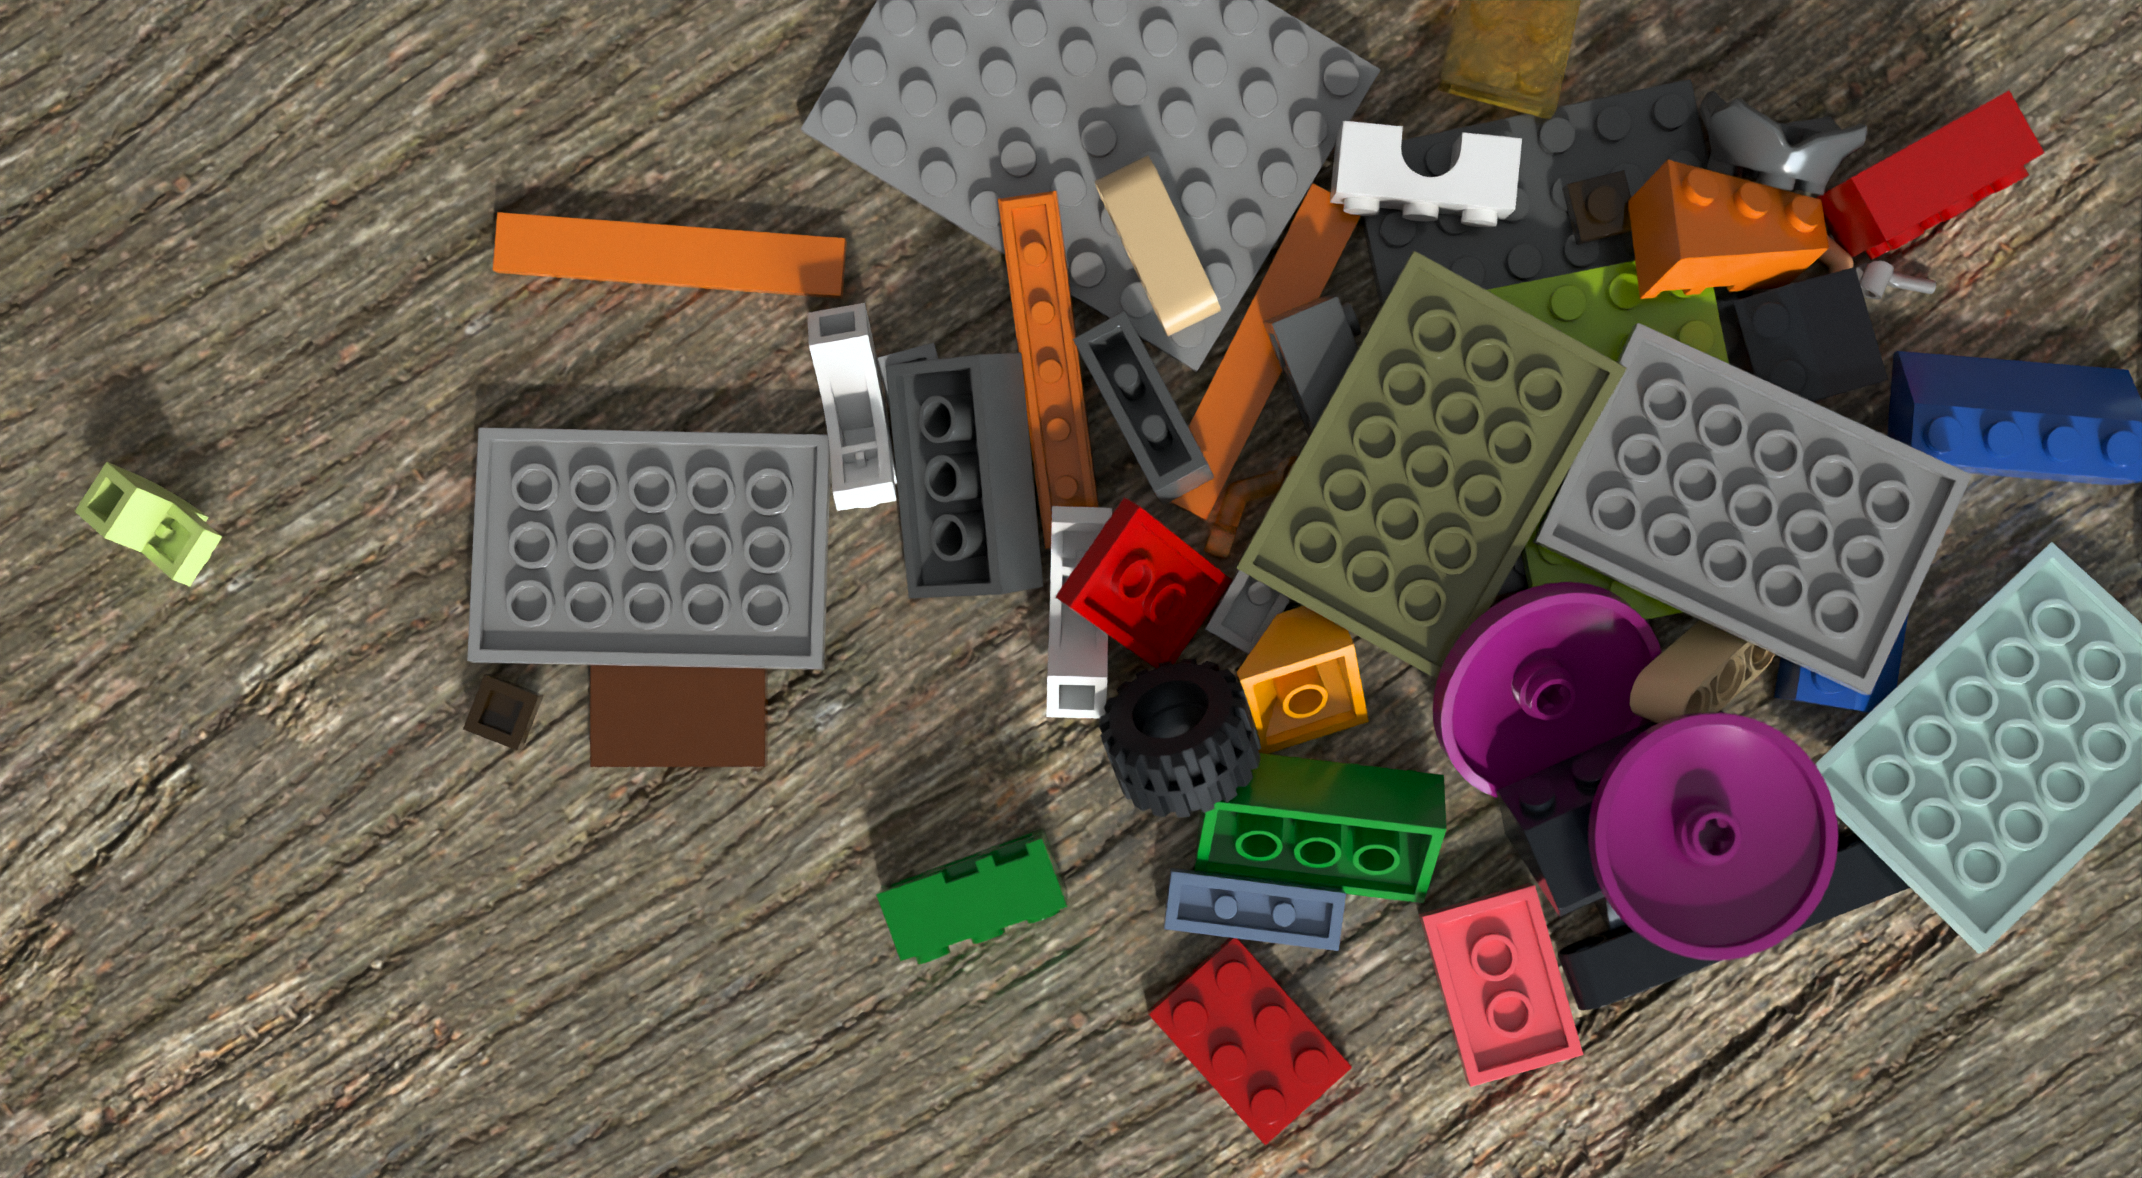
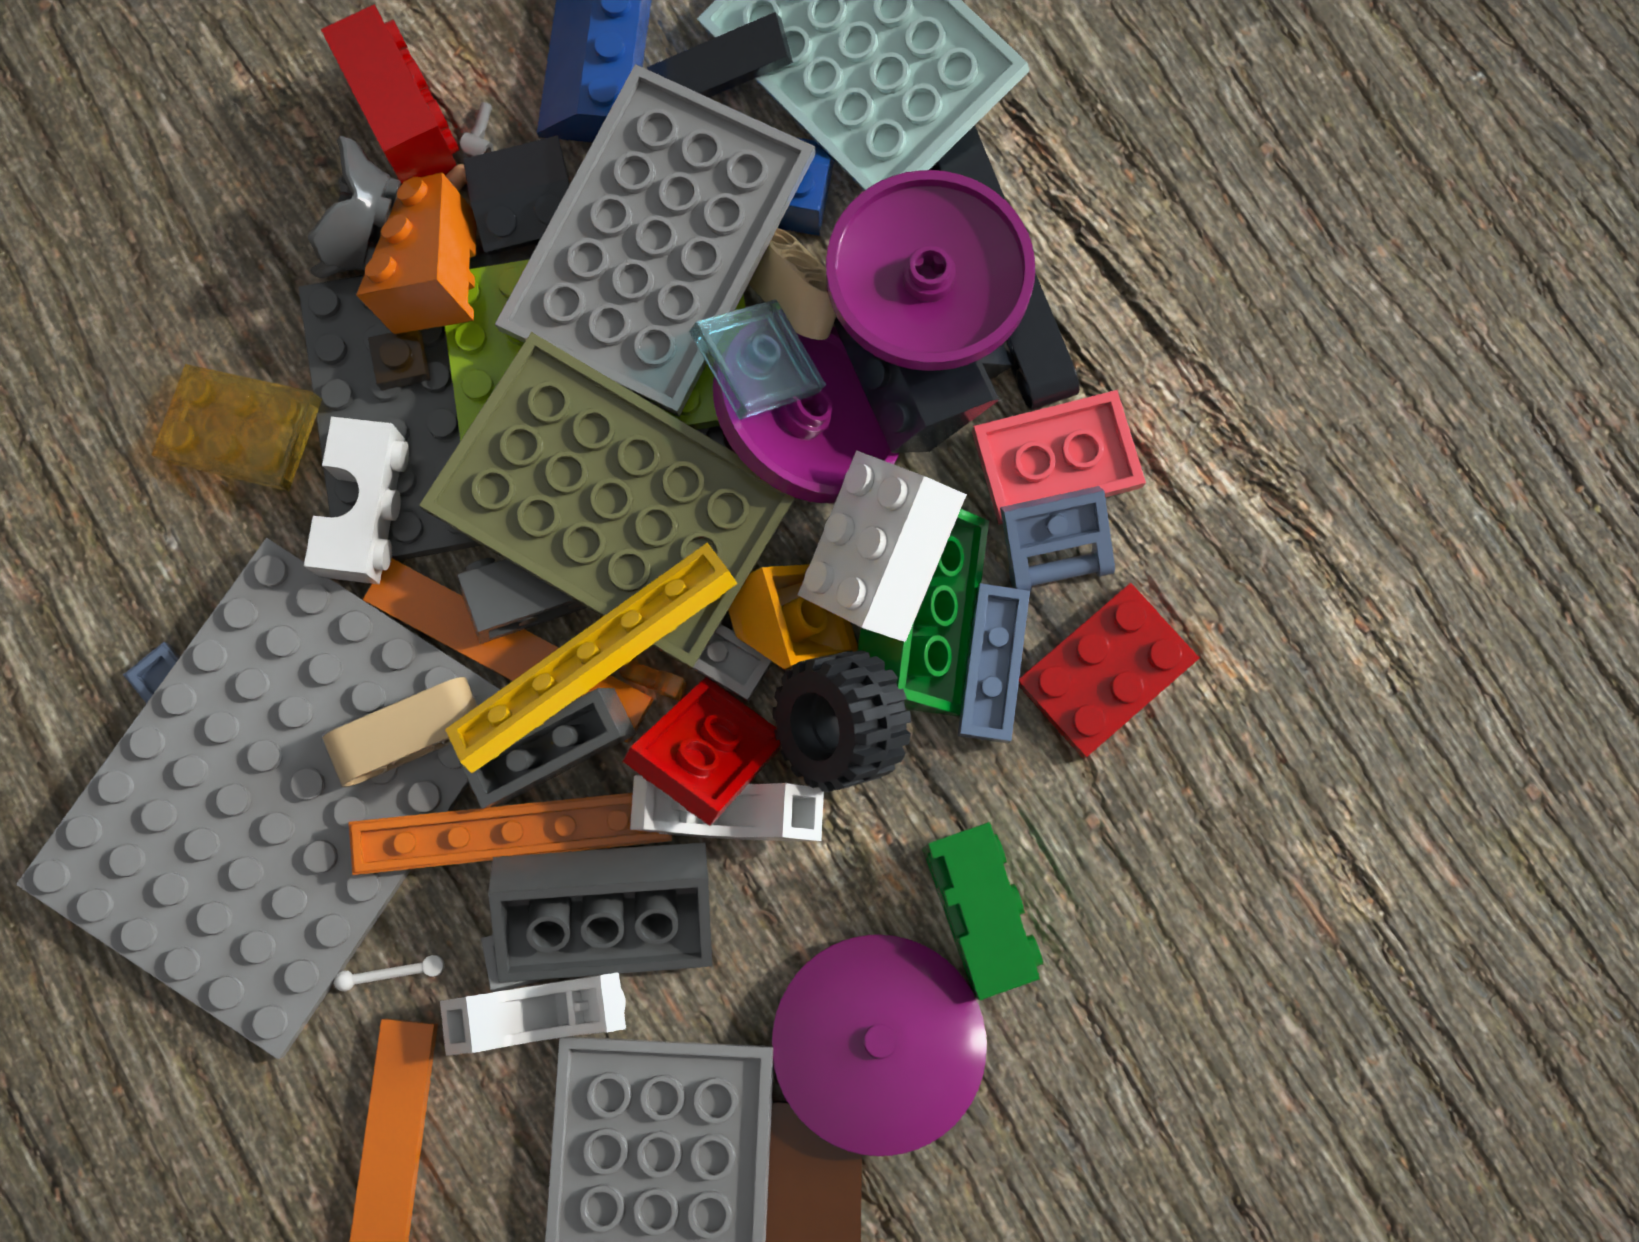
camera: 85 degrees left, 10 degrees down
none -> white hinge [334,955,445,992]
none -> yellow plate [445,543,738,773]
none -> black tile [647,12,793,98]
none -> clear light blue plate [689,299,826,420]
none -> magenta dish [772,935,987,1156]
none -> white brick [798,450,966,642]
none -> sand blue plate [1000,486,1115,592]

